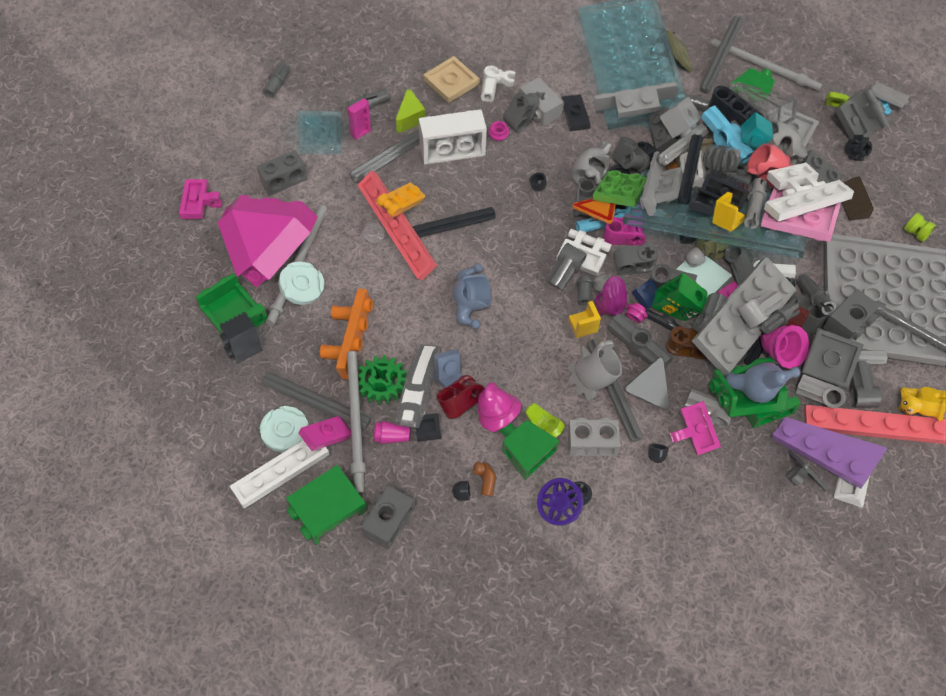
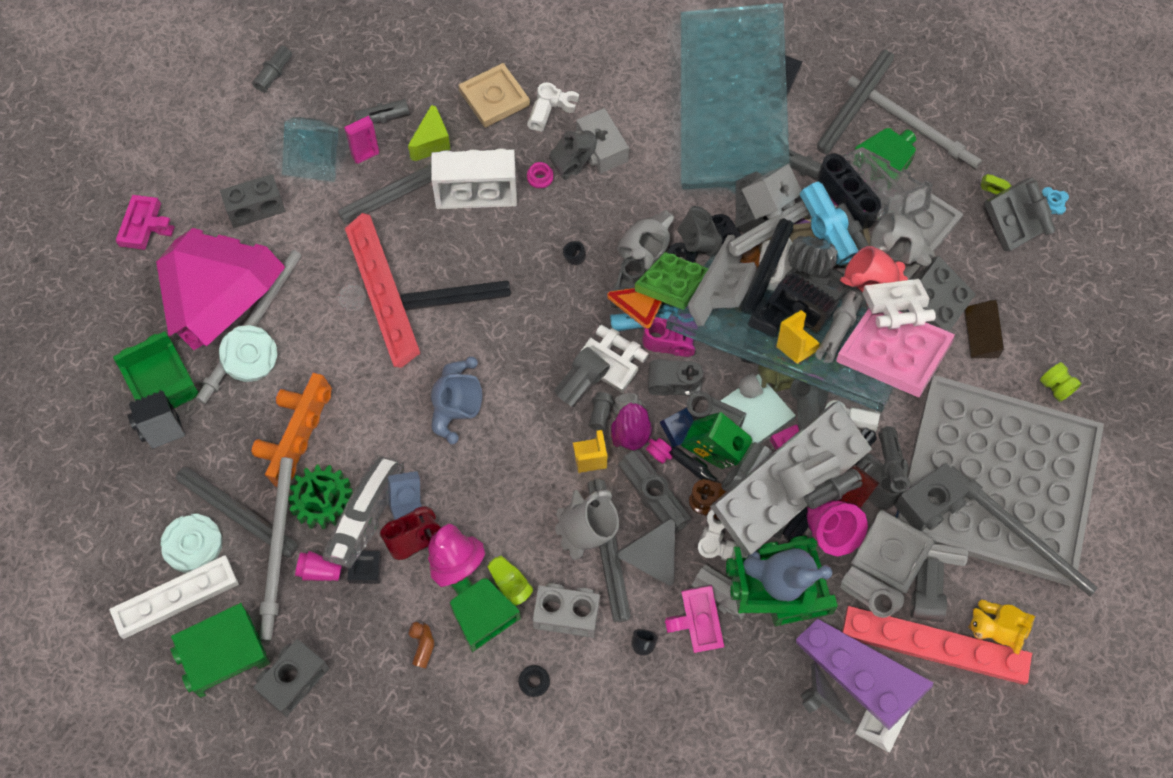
camera: 10 degrees right, 5 degrees up
dark pink plate [298,416,351,451] -> none
light orange plate [376,182,426,217] -> none
black hinge [452,481,470,501] -> none
dark purple wheel [537,478,584,526] -> none
black plate [561,94,591,132] -> none
light grey bracket [594,82,677,118] -> none
olive piece [666,30,693,72] -> none
teal brick [741,112,773,150] -> none
white plate [764,180,854,222] -> none
black gear [845,135,872,161] -> none
light grey piece [871,82,910,108] -> none
none -> white bar [698,508,748,561]

